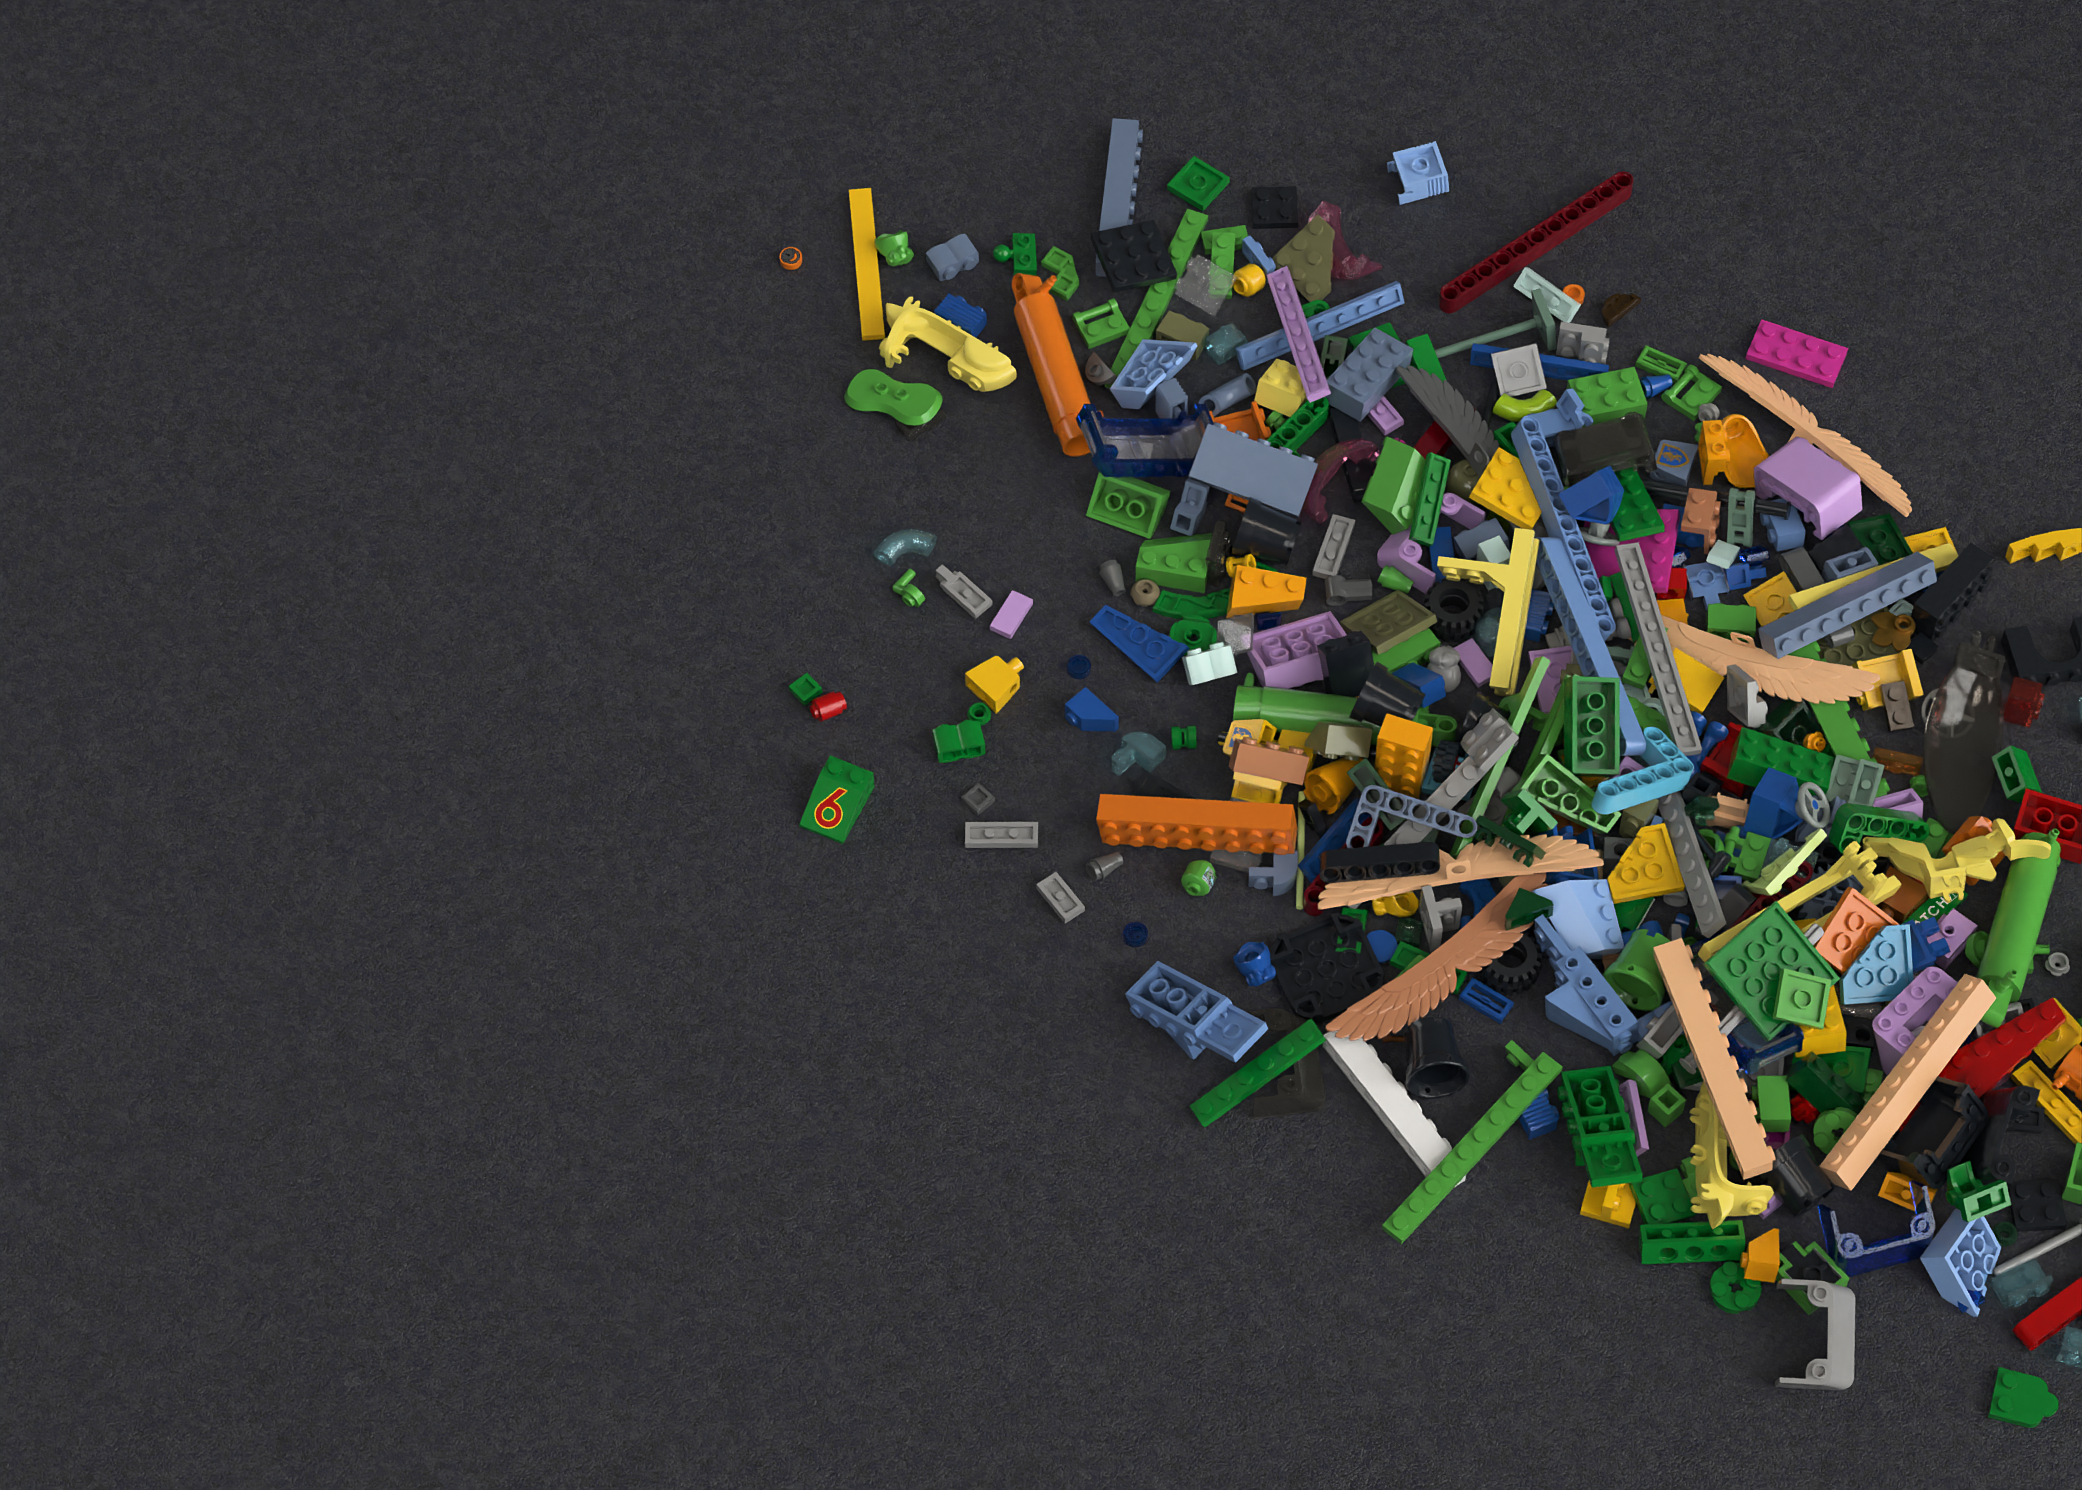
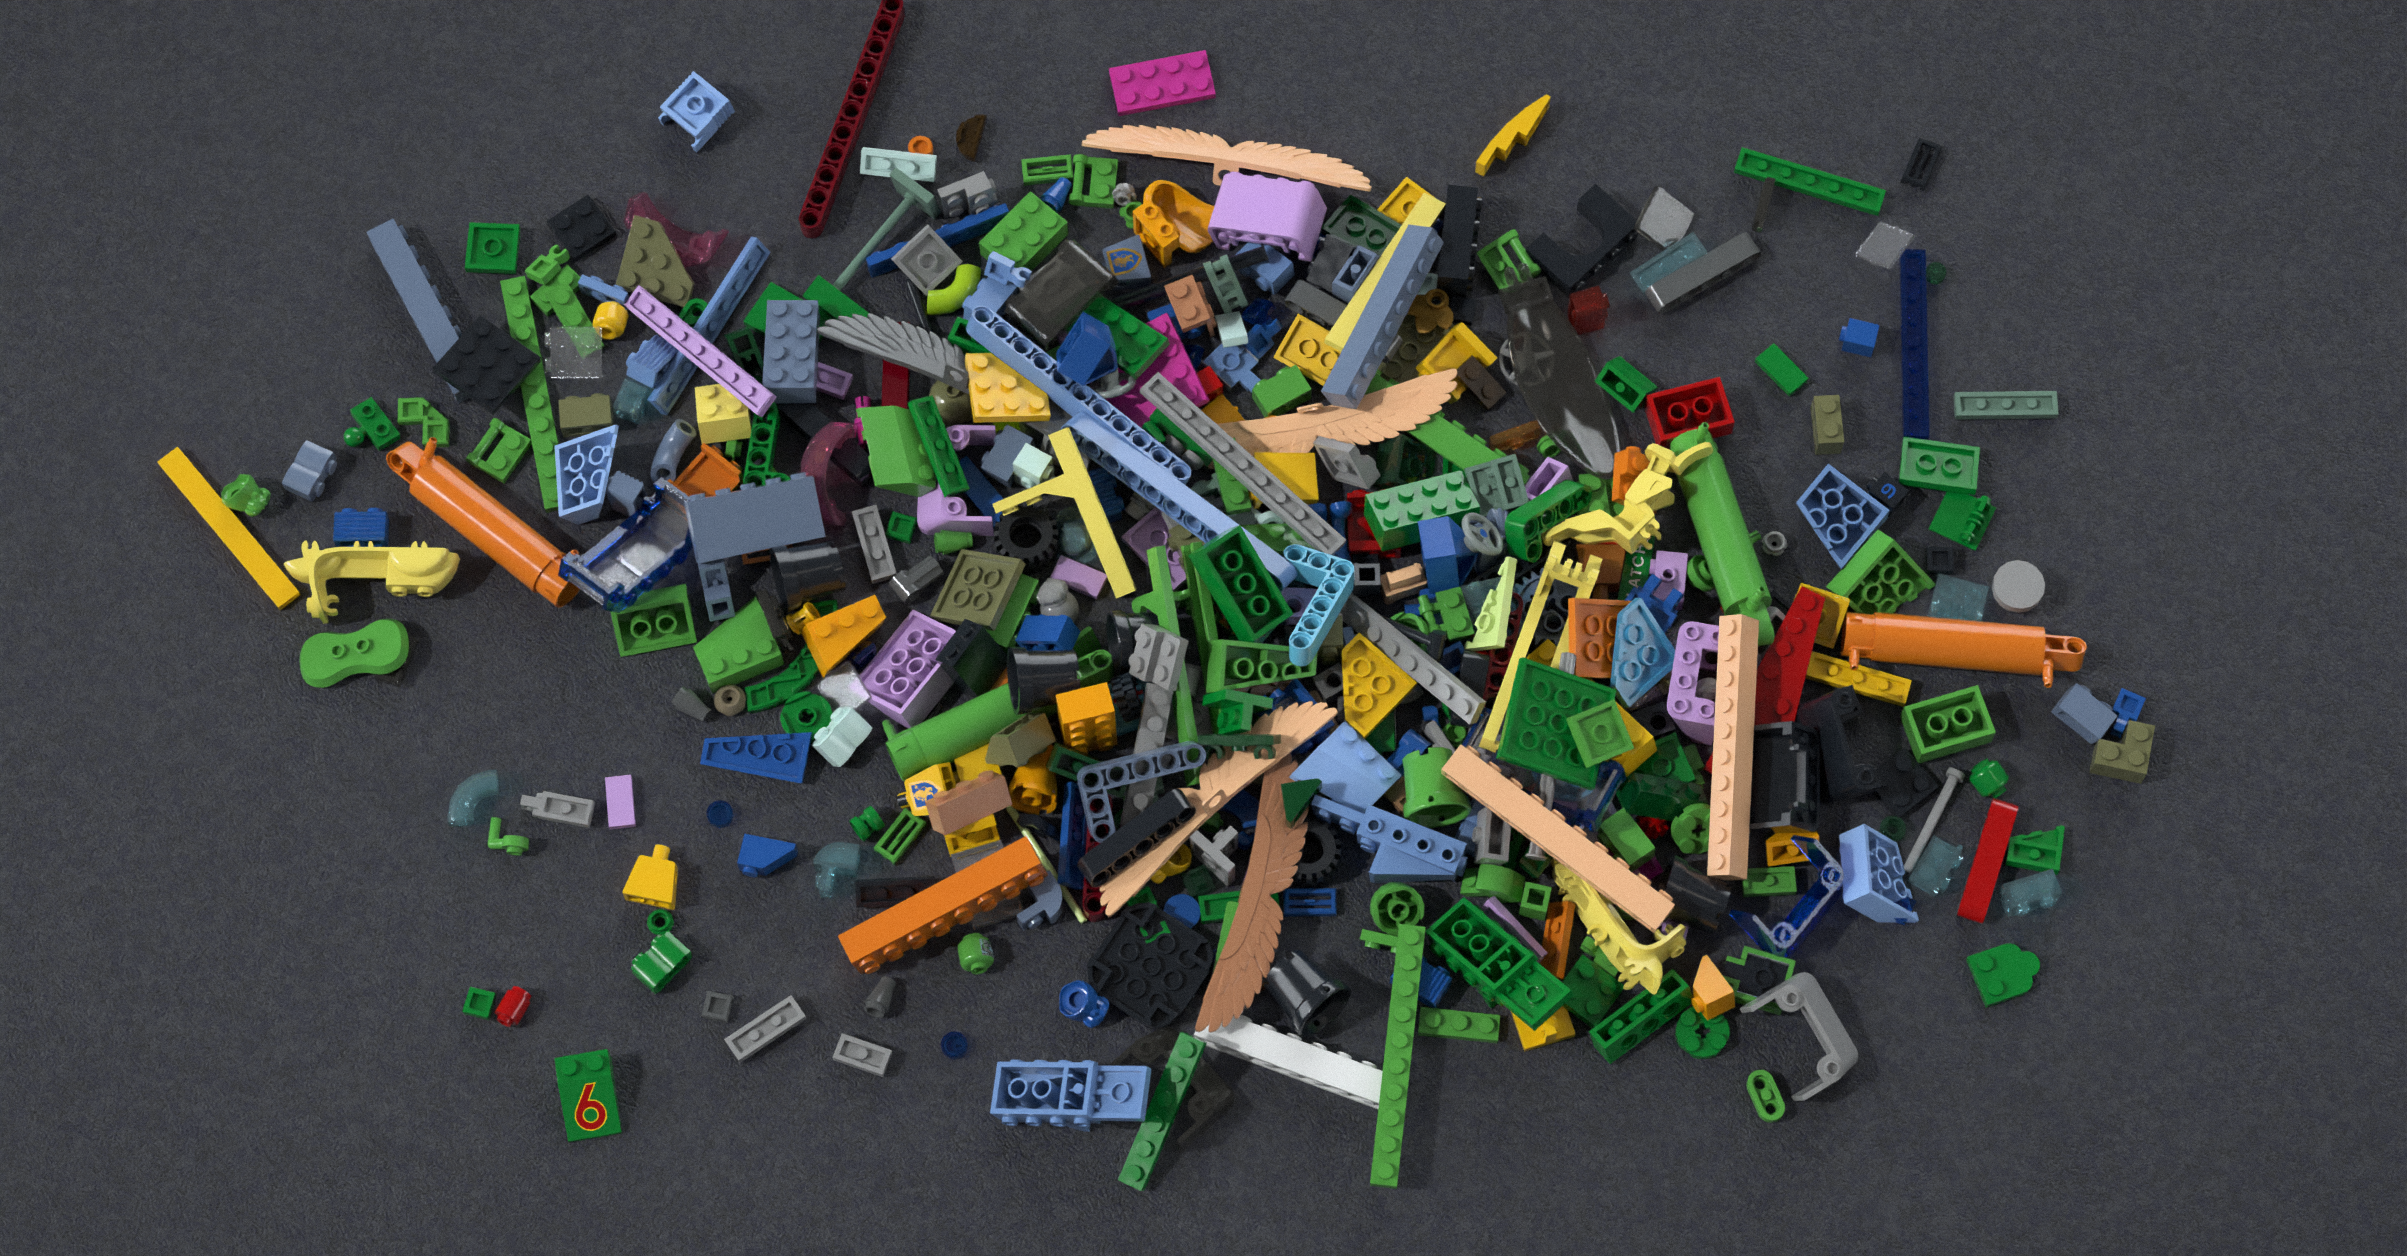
camera: 35 degrees left, 10 degrees up
tile [779,247,802,270] -> none
dark grey plate [1085,352,1117,386] -> none
clear green tile [1684,796,1720,826] -> none
light orange plate [1803,731,1826,753] -> none
green tile [1945,1161,2011,1222] -> none
none -> bright green plate [525,245,570,285]
none -> medium blue brick [626,334,679,389]
none -> bright green tile [874,808,927,865]
none -> green tile [885,512,917,544]
none -> bright green slope [1072,626,1101,659]
none -> bright green plate [1200,812,1224,833]
none -> bright green cylinder [1370,882,1424,936]
none -> bright green plate [1418,1007,1500,1043]
none -> bright green plate [1477,229,1541,295]
none -> orange plate [1539,901,1575,980]
none -> bright green plate [1742,866,1797,897]
none -> bright green plate [1746,1070,1785,1123]

